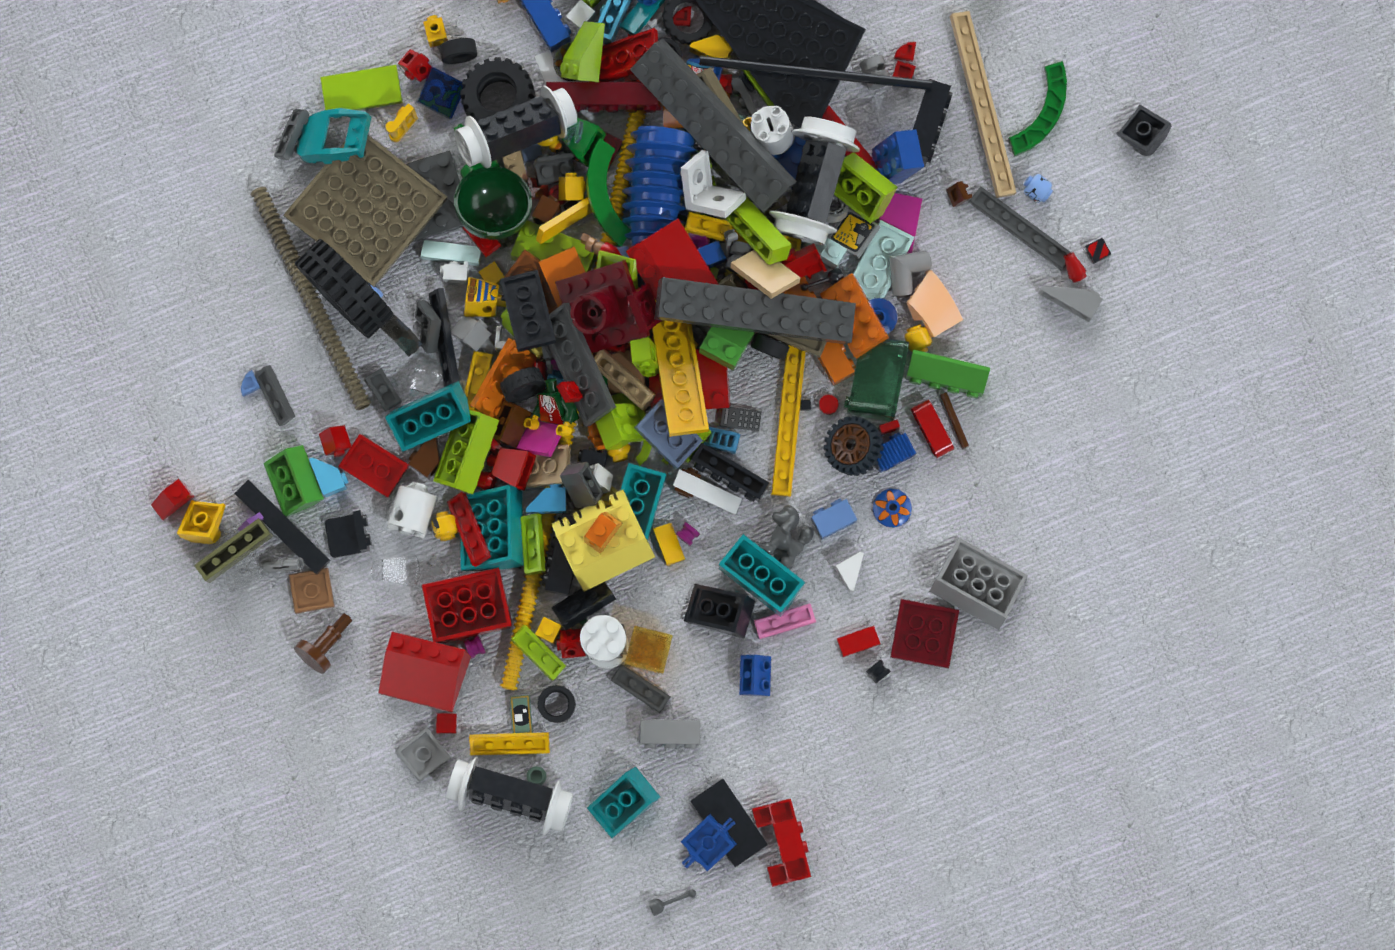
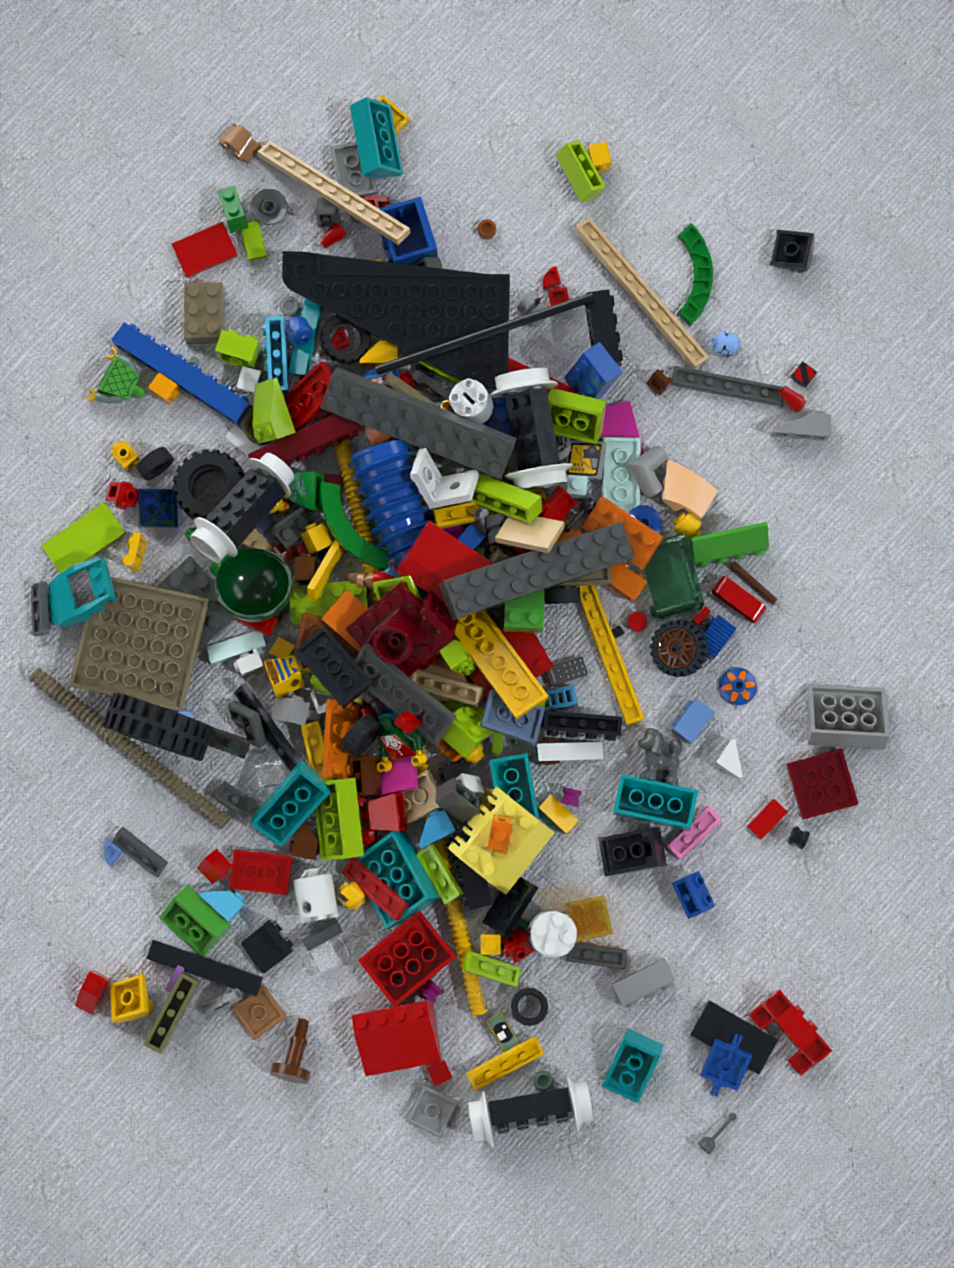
camera: 30 degrees left, 0 degrees up
none -> dark grey axle [300,917,343,951]

